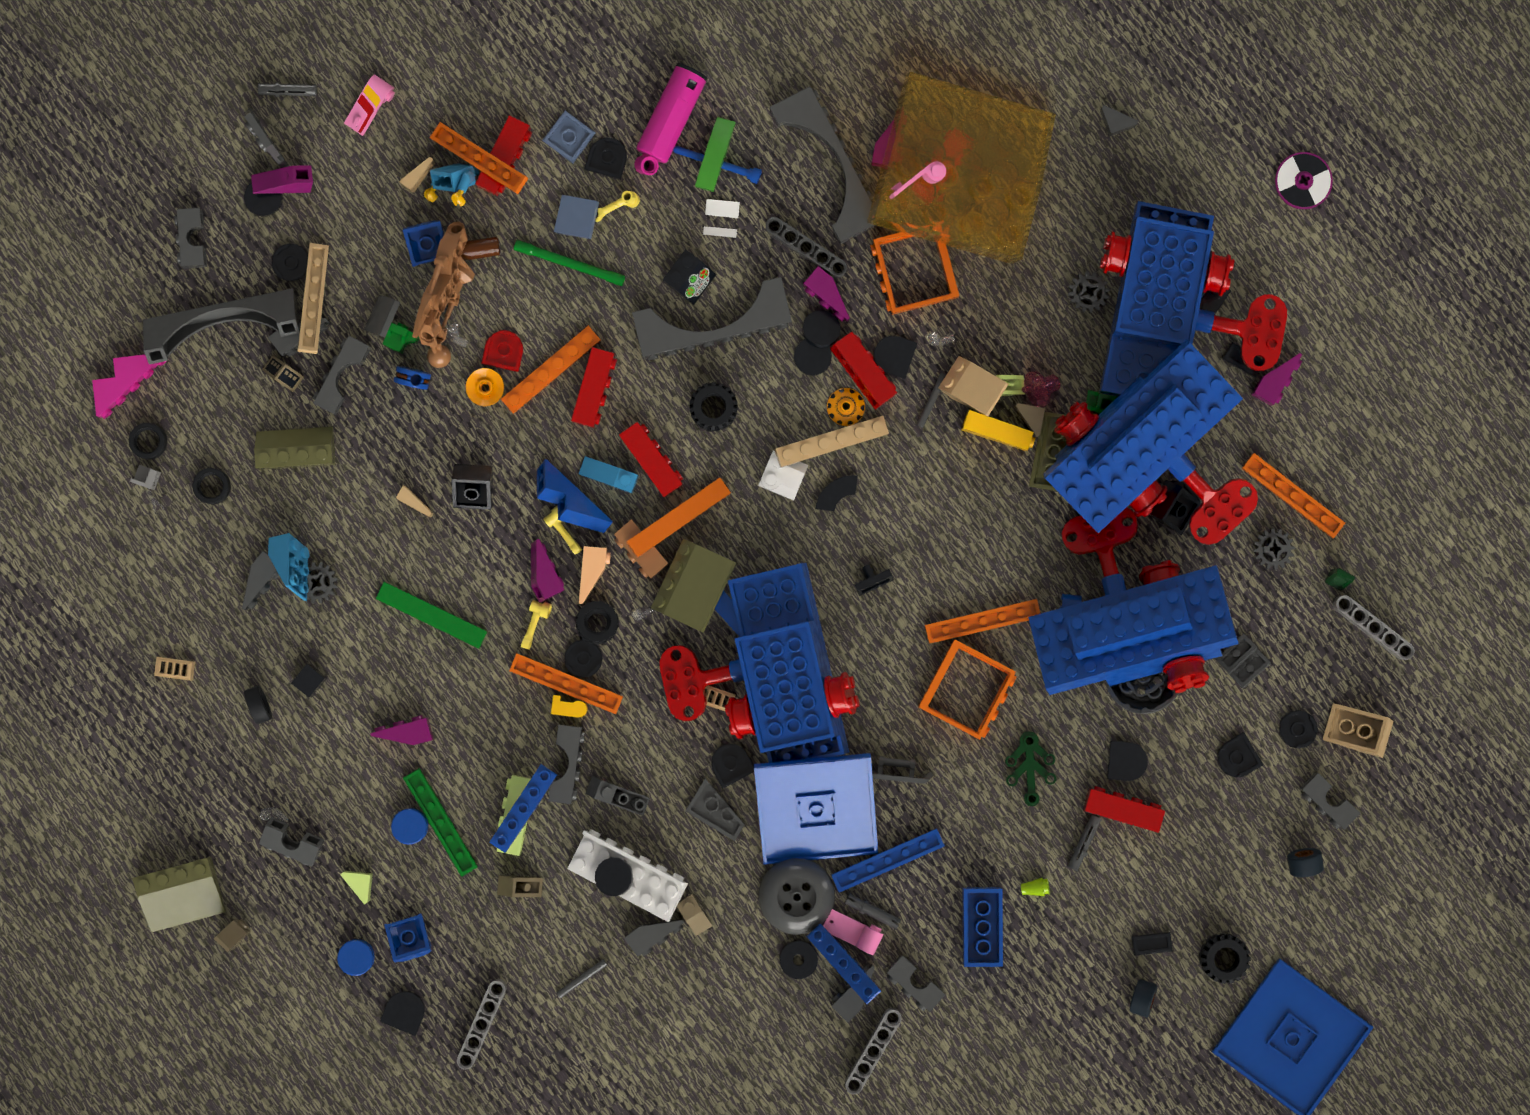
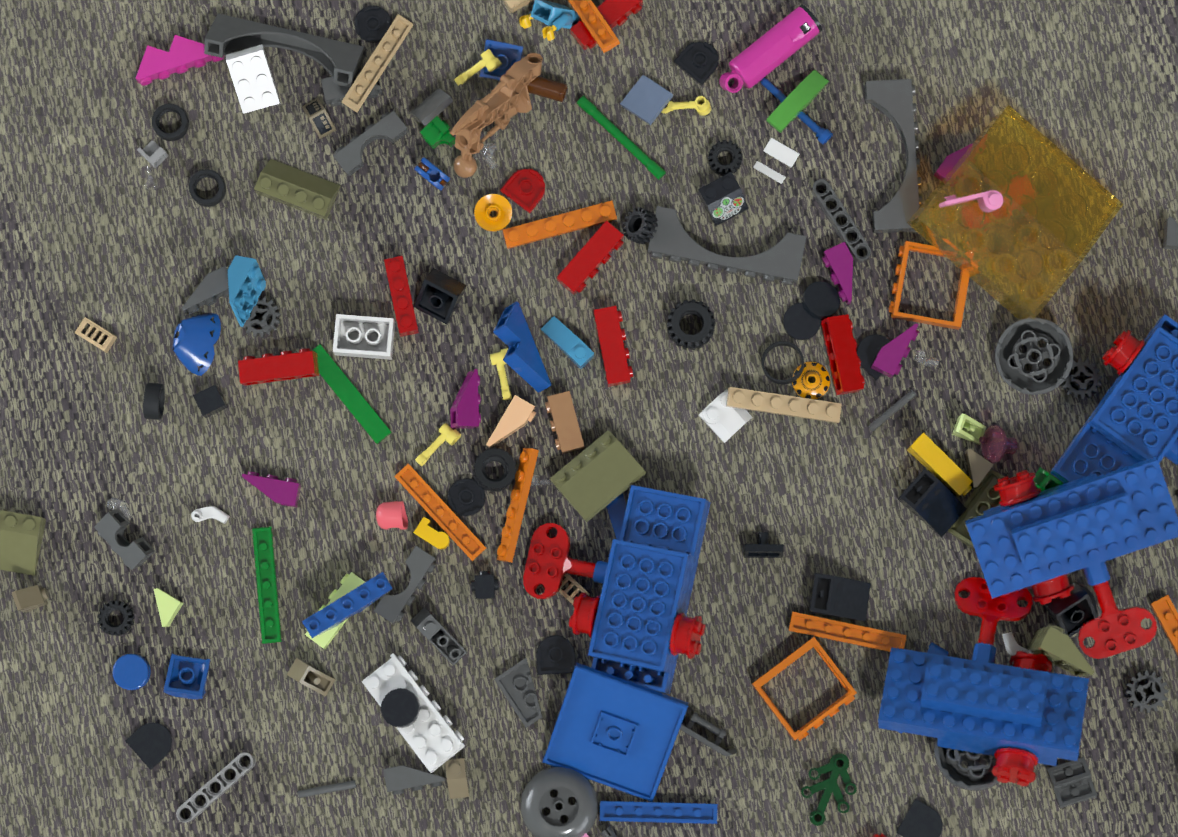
camera: 25 degrees right, 5 degrees down
blue head [391,808,428,845] -> none
tan slope [396,485,433,517] -> none
sand blue tile [542,110,596,164] -> none
orange tile [626,478,731,558] -> none
black tile [815,475,858,511] -> none
tan slope [938,356,1009,416] -> none
none -> black tyre [97,600,135,636]
none -> blue piece [173,313,221,376]
none -> white arm [191,506,230,524]
none -> white brick [226,44,280,114]
none -> red brick [238,348,319,386]
none -> white brick [333,314,395,360]
none -> coral helmet [376,501,408,530]
none -> red brick [384,256,419,337]
none -> light yellow brick [454,49,502,86]
none -> black brick [471,571,499,600]
none -> orange plate [497,448,539,563]
none -> black tyre [623,207,658,244]
none -> black tyre [708,140,743,176]
none -> black tyre [762,341,804,385]
none -> black slope [808,573,871,622]
none -> magenta slope [871,323,919,378]
none -> black slope [898,468,967,538]
none -> dark grey brick [995,318,1073,395]
none -> white arm [1002,632,1033,656]
none -> olive slope [1027,625,1095,677]

